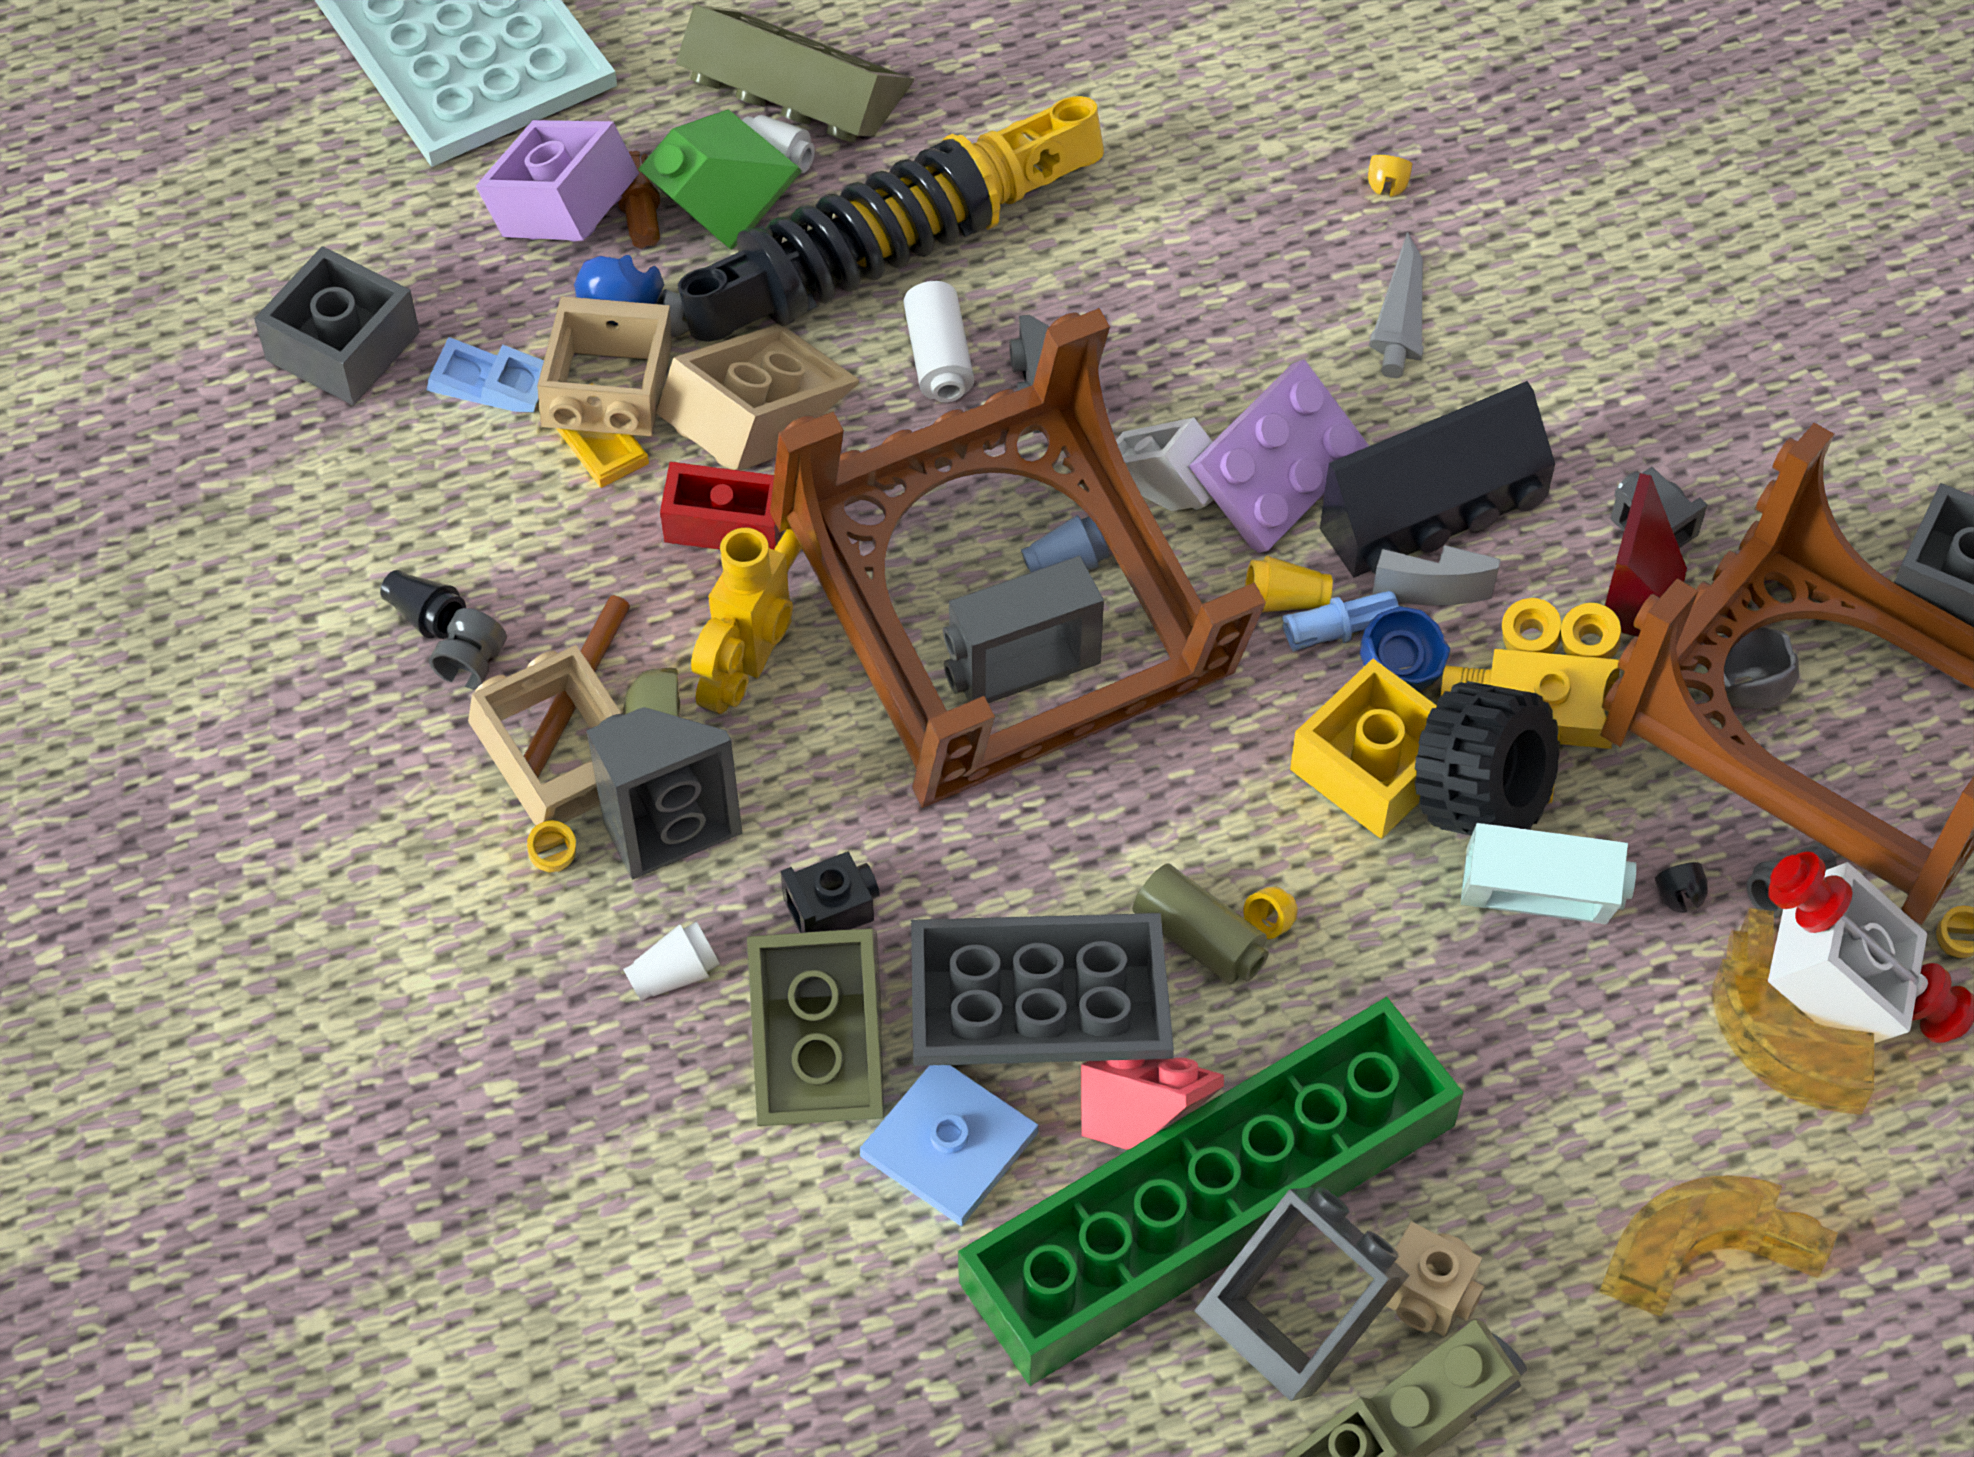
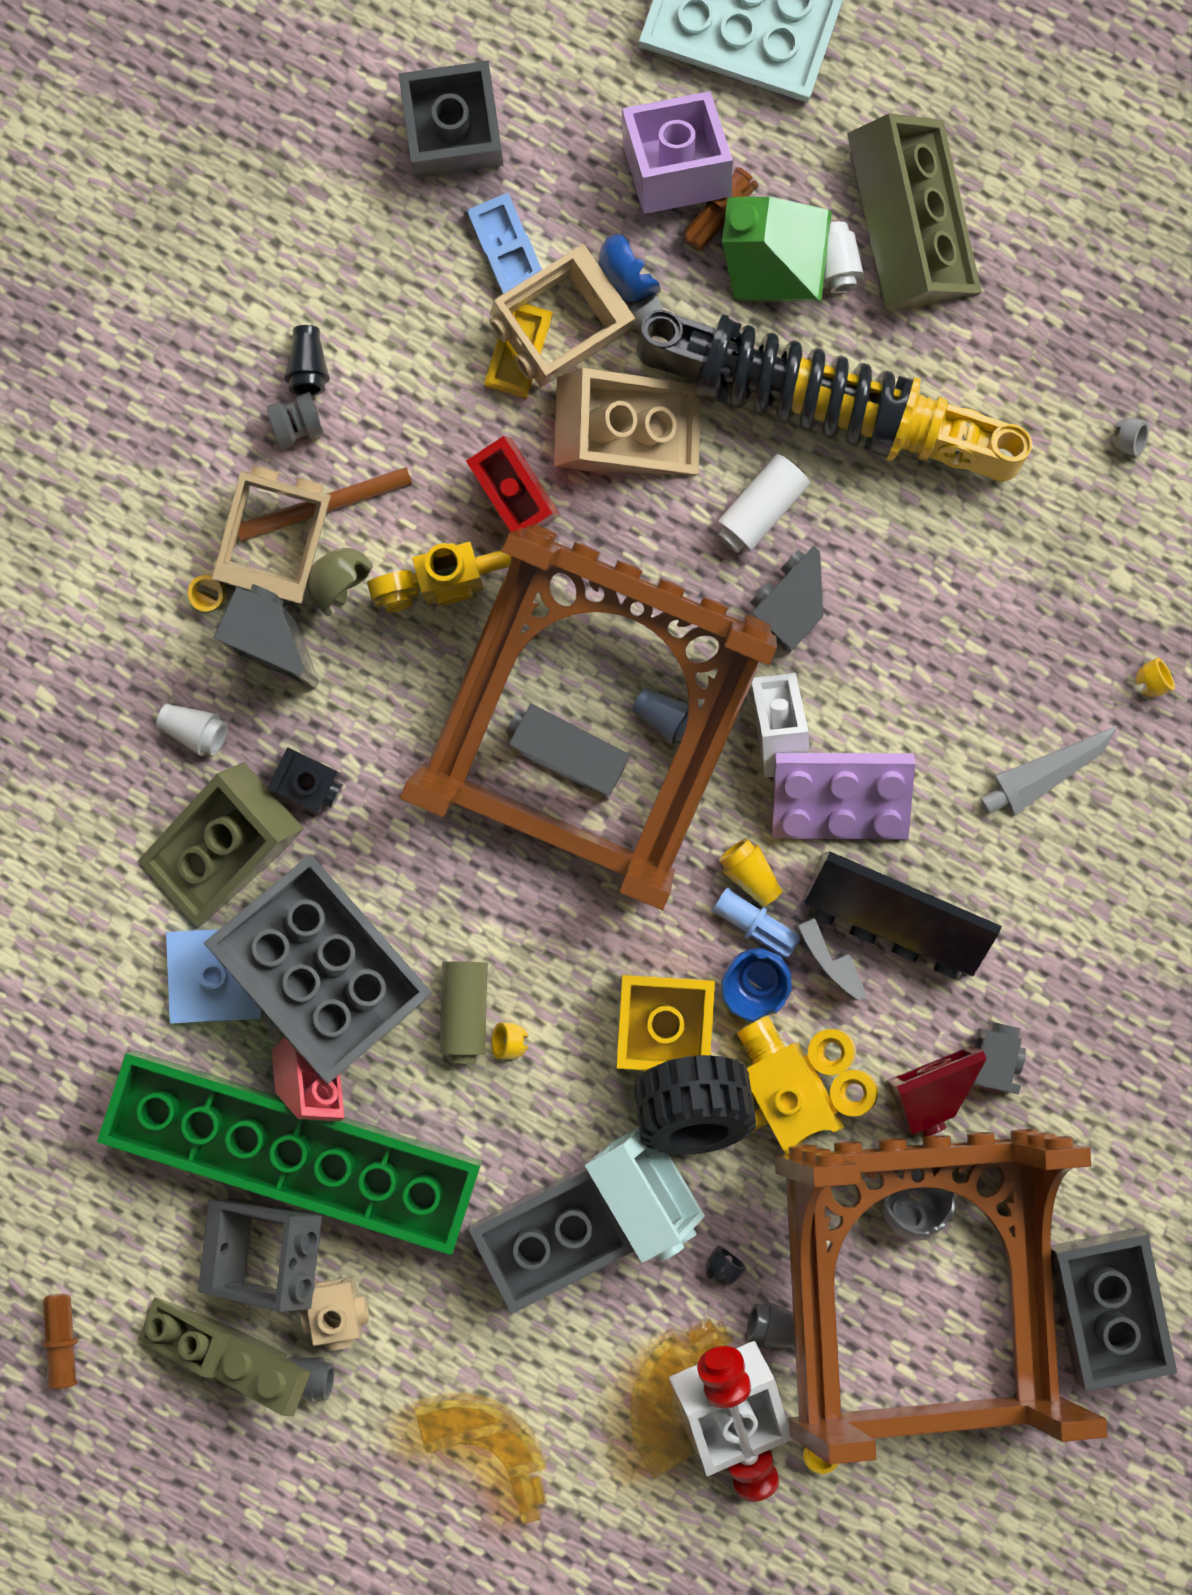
camera: 50 degrees right, 30 degrees up
none -> dark grey brick [469,1166,635,1314]
none -> light grey hinge [1111,418,1149,456]

